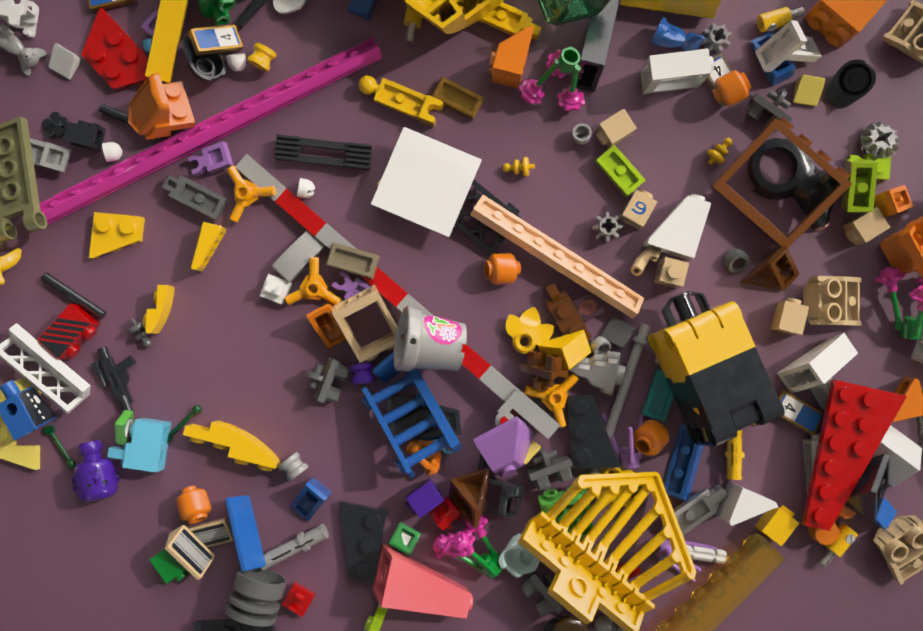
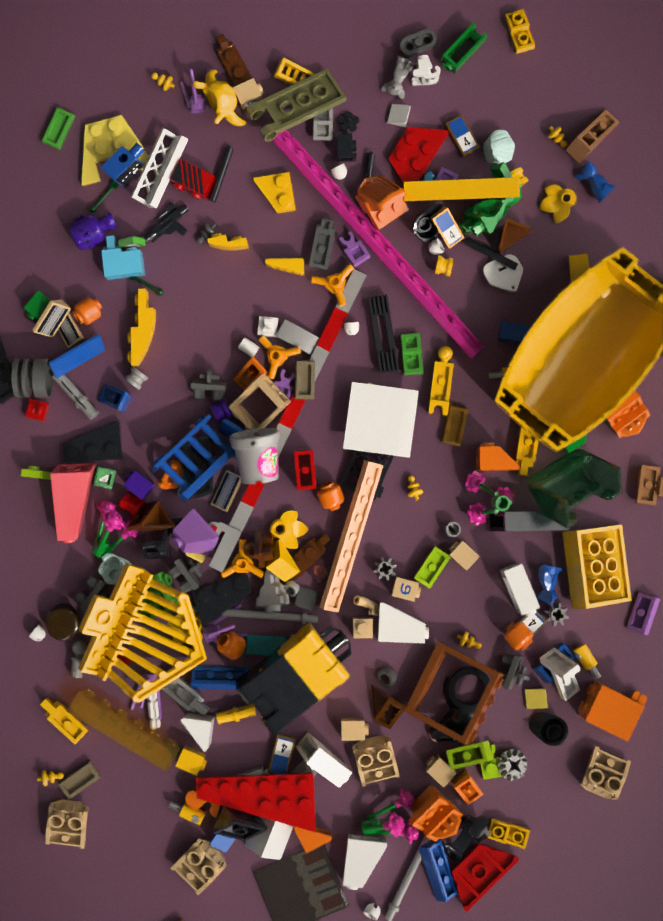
camera: 75 degrees right, 0 degrees up
none -> slope [210,470,241,513]
none -> white hinge [238,337,260,358]
none -> red brick [294,450,317,491]
none -> bright green slope [401,333,423,376]

